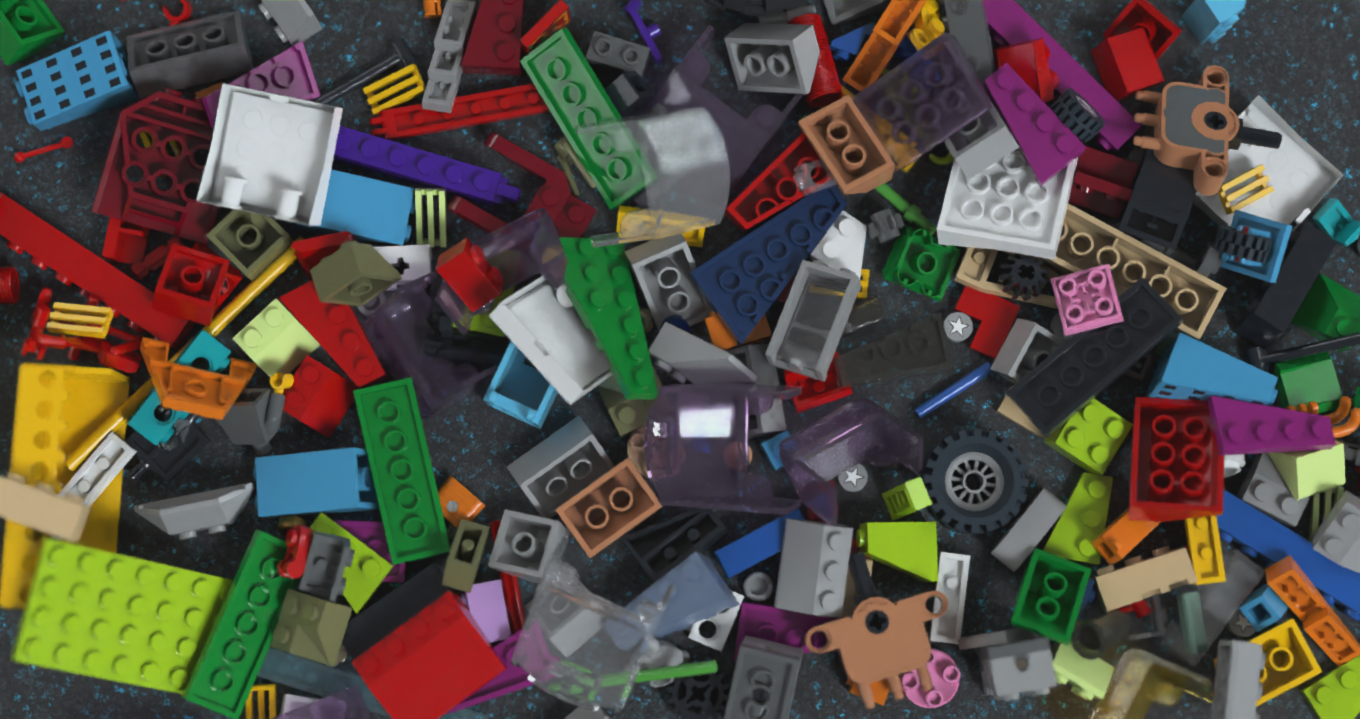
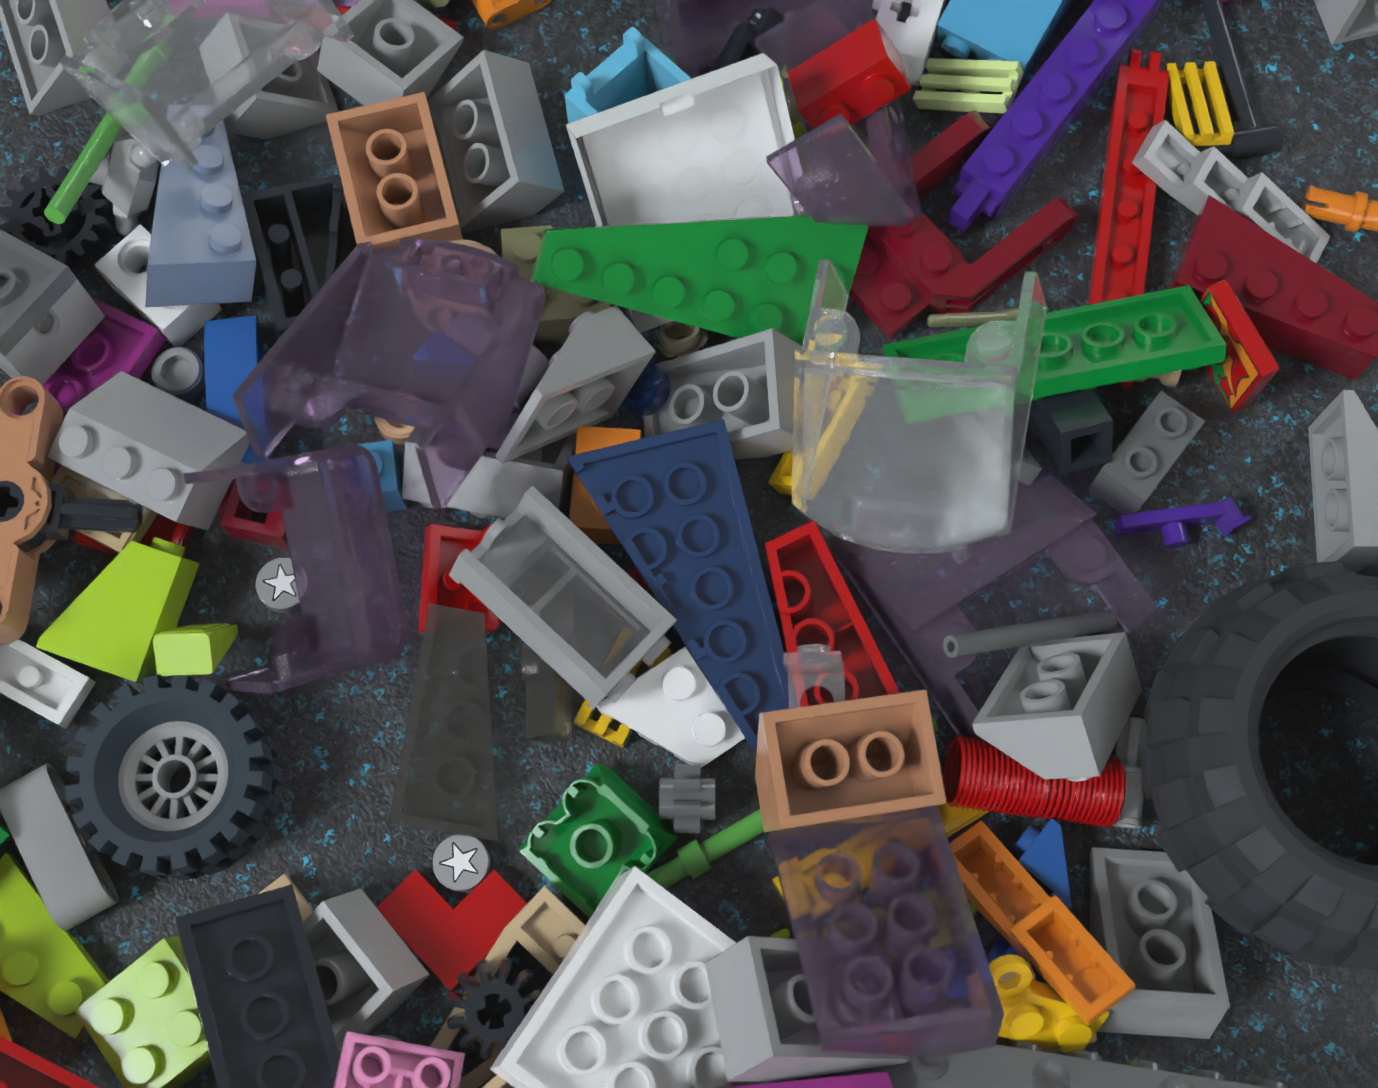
camera: 115 degrees right, 10 degrees down
blue bar [914,362,993,419] -> none
none -> dark grey piece [943,610,1117,658]

